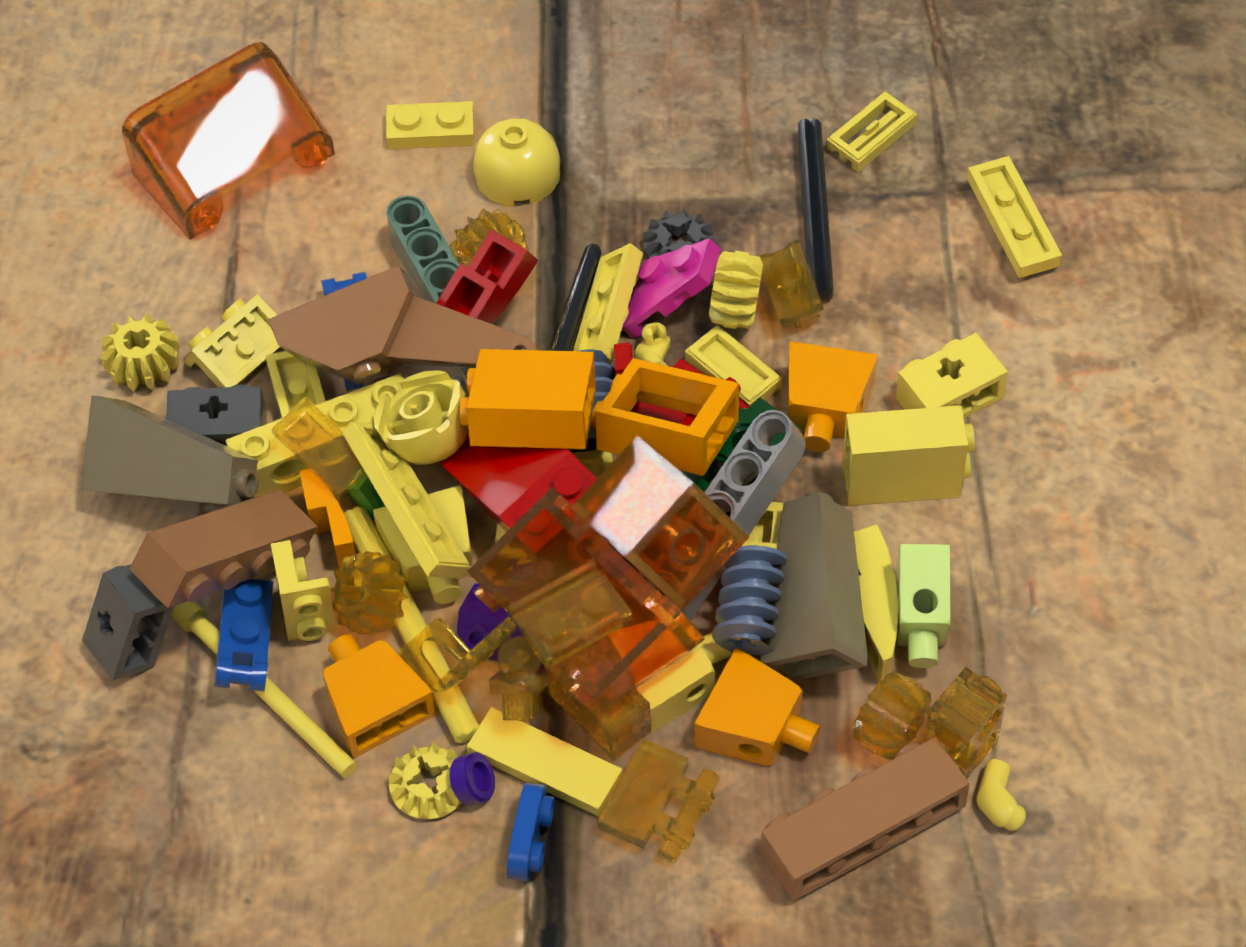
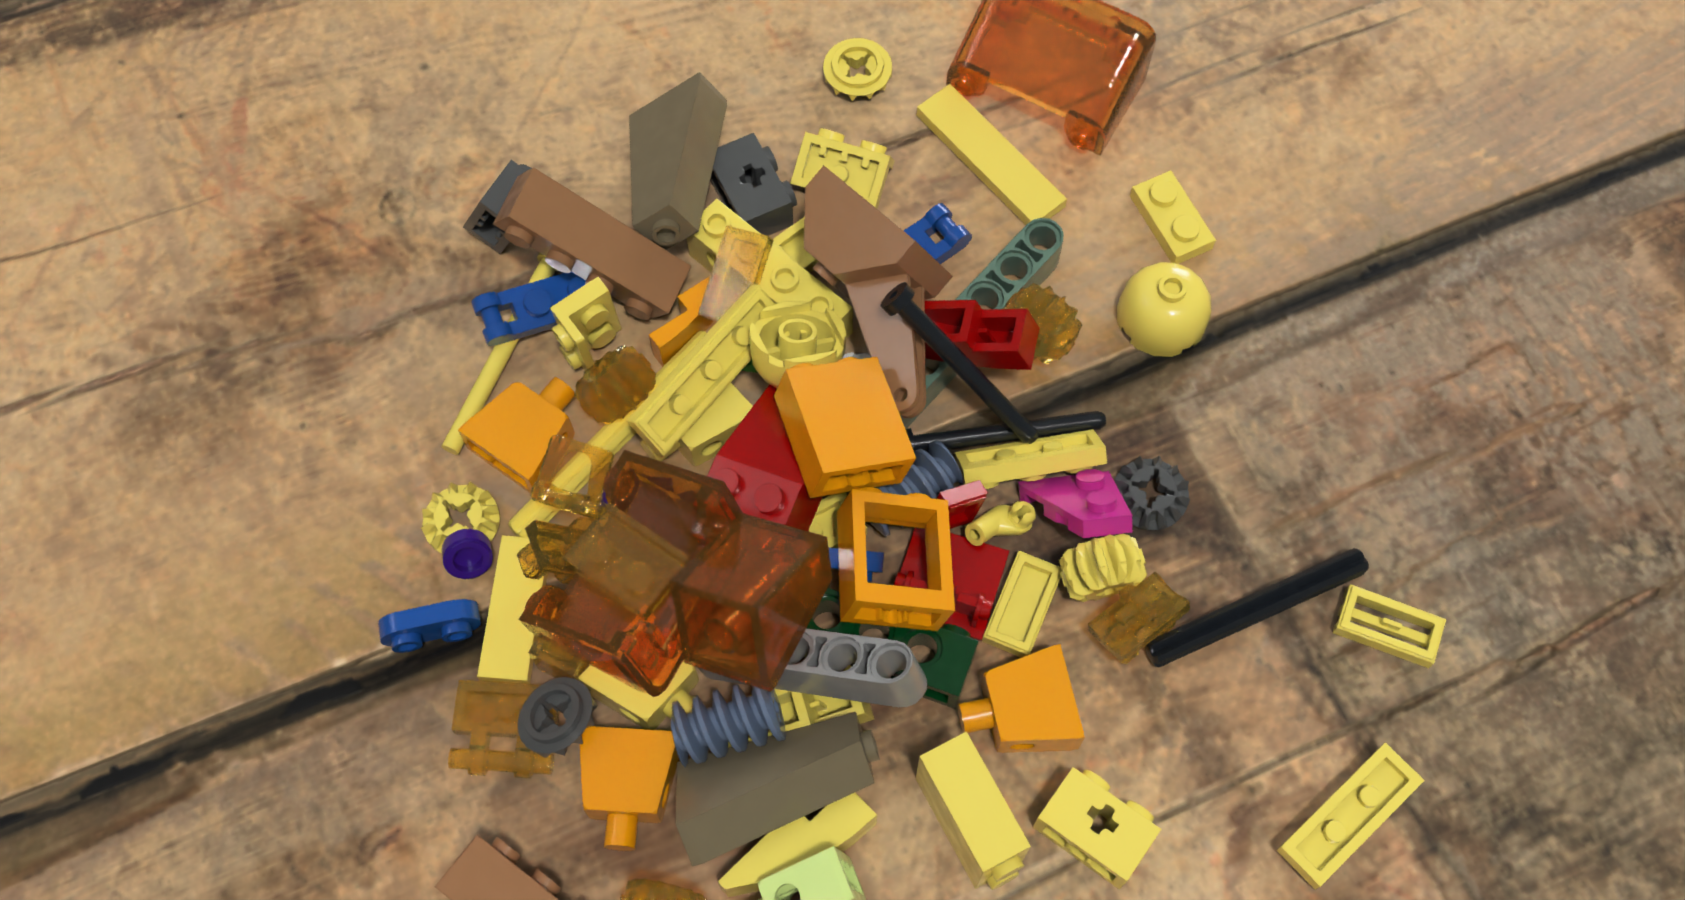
camera: 65 degrees right, 10 degrees up
light yellow gear [101,313,180,393] -> none
none -> dark grey gear [518,677,598,758]
none -> light yellow gear [823,38,892,101]
none -> black bar [881,282,1038,444]
none -> light yellow tile [916,84,1067,225]

